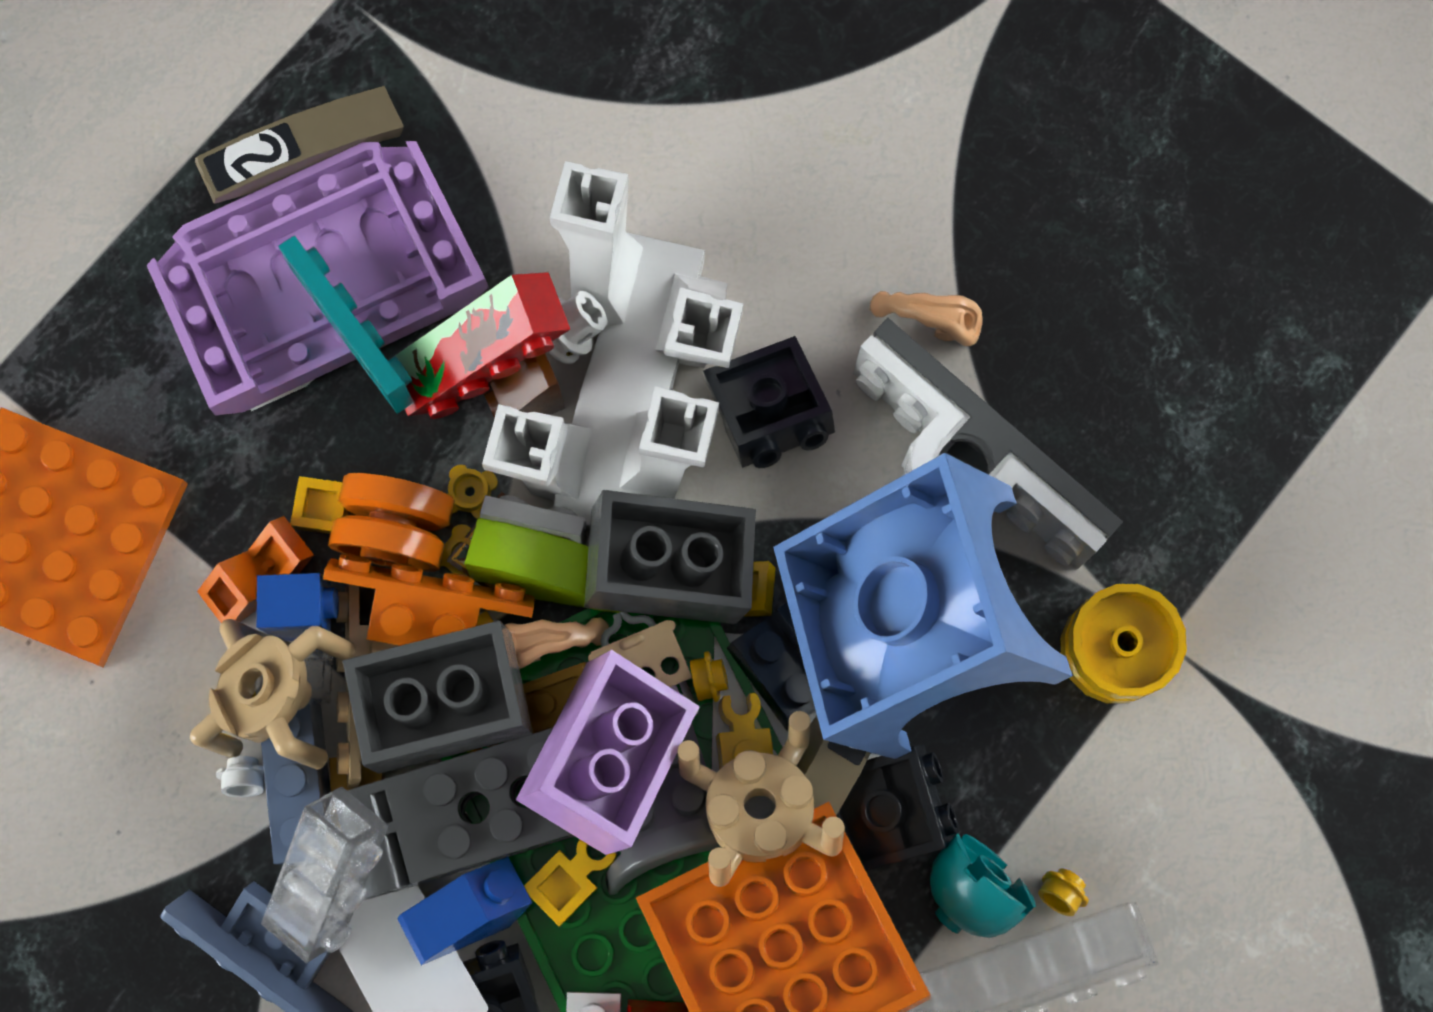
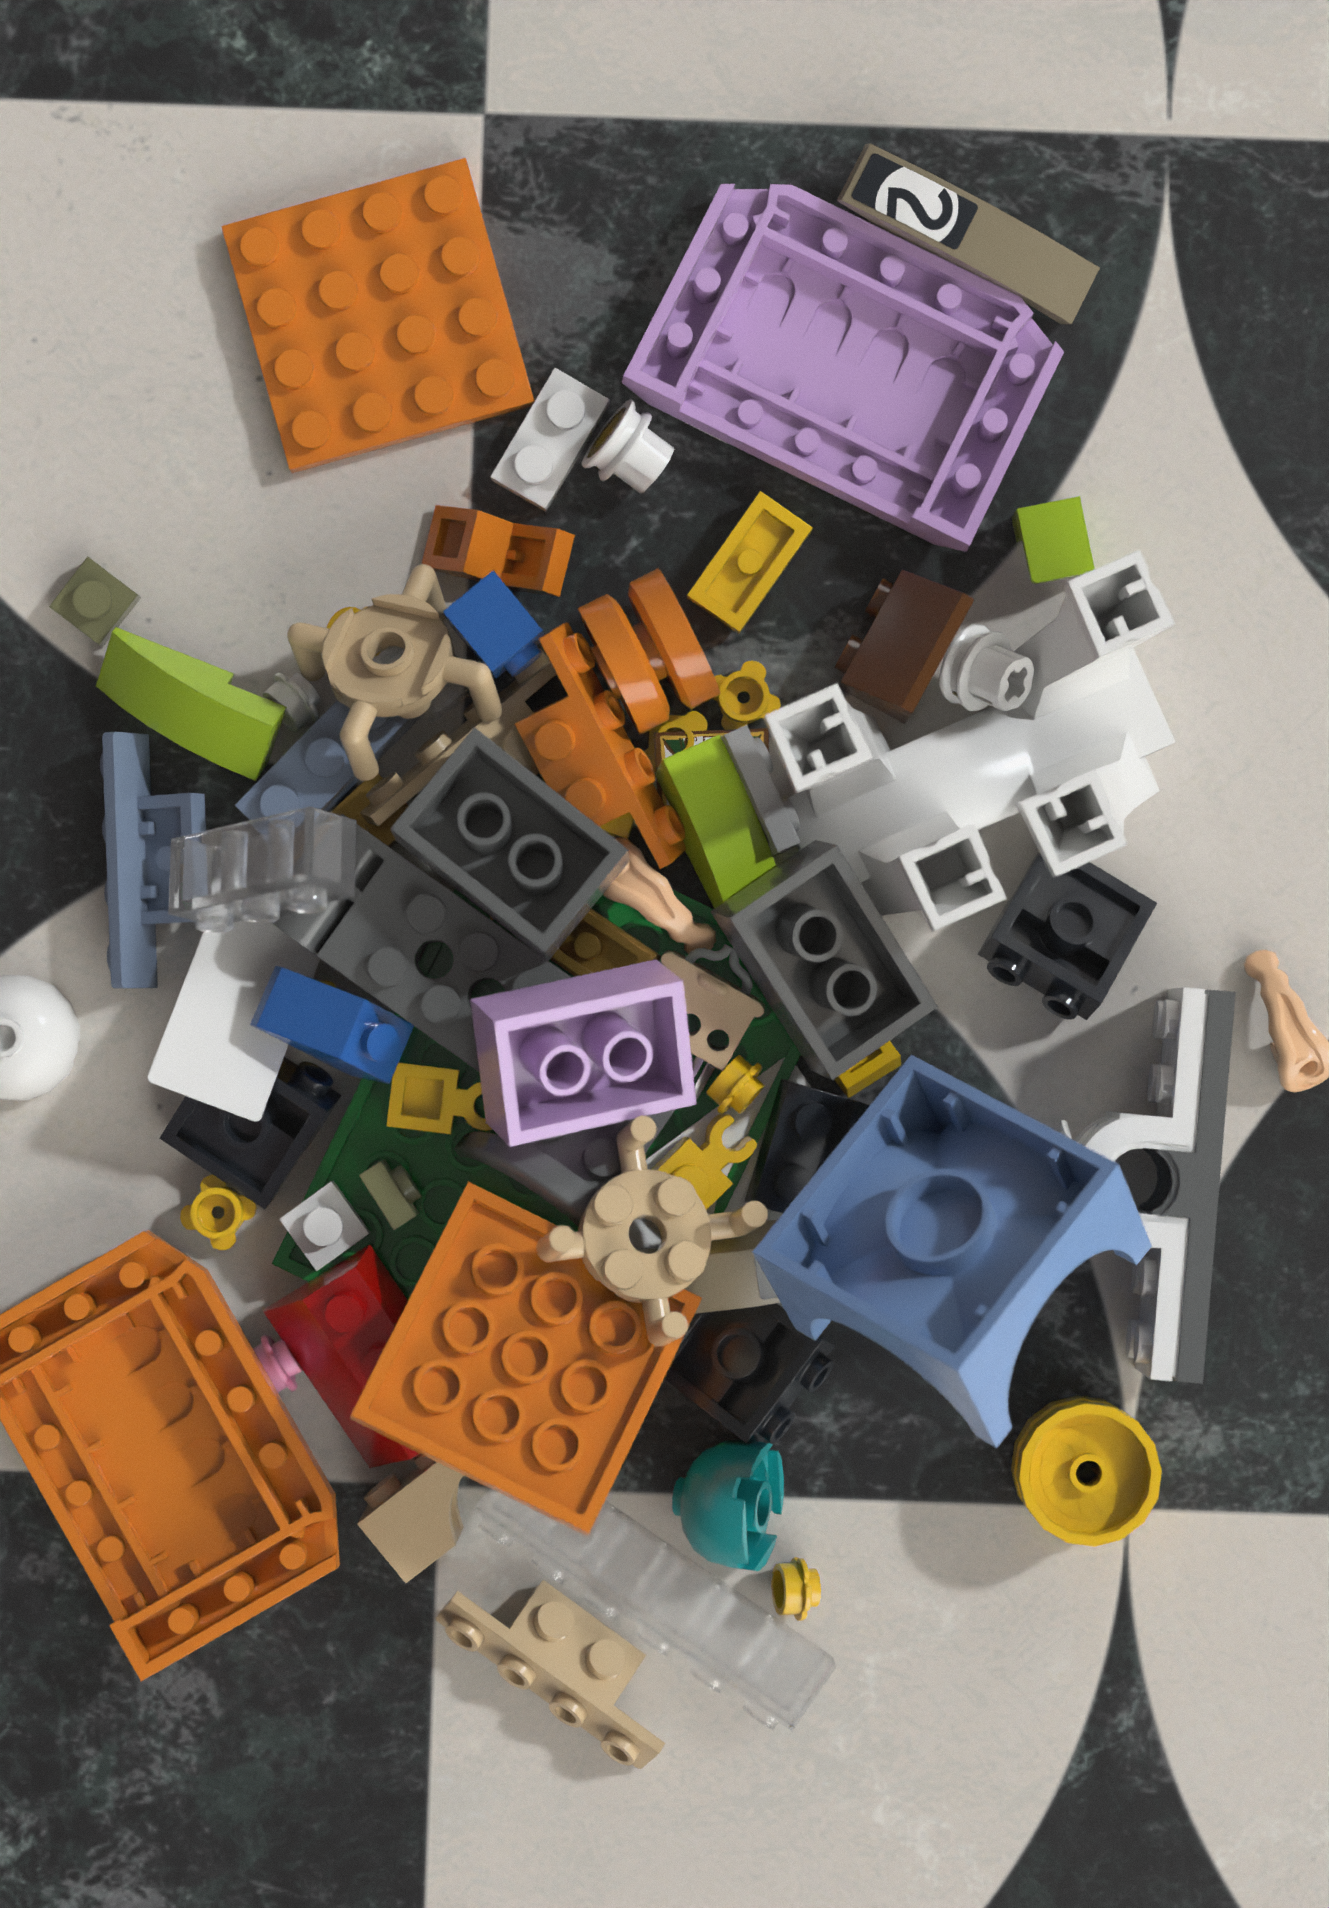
camera: 50 degrees right, 10 degrees up
teal plate [278,235,414,414] -> none
yellow plate [290,476,348,534] -> none
red brick [389,272,571,419] -> none
none -> olive plate [49,556,141,647]
none -> lime slope [96,627,287,781]
none -> olive plate [359,1160,422,1230]
none -> white plate [491,368,610,512]
none -> white piece [582,399,674,494]
none -> yellow plate [687,491,813,634]
none -> lime panel [1011,496,1095,584]

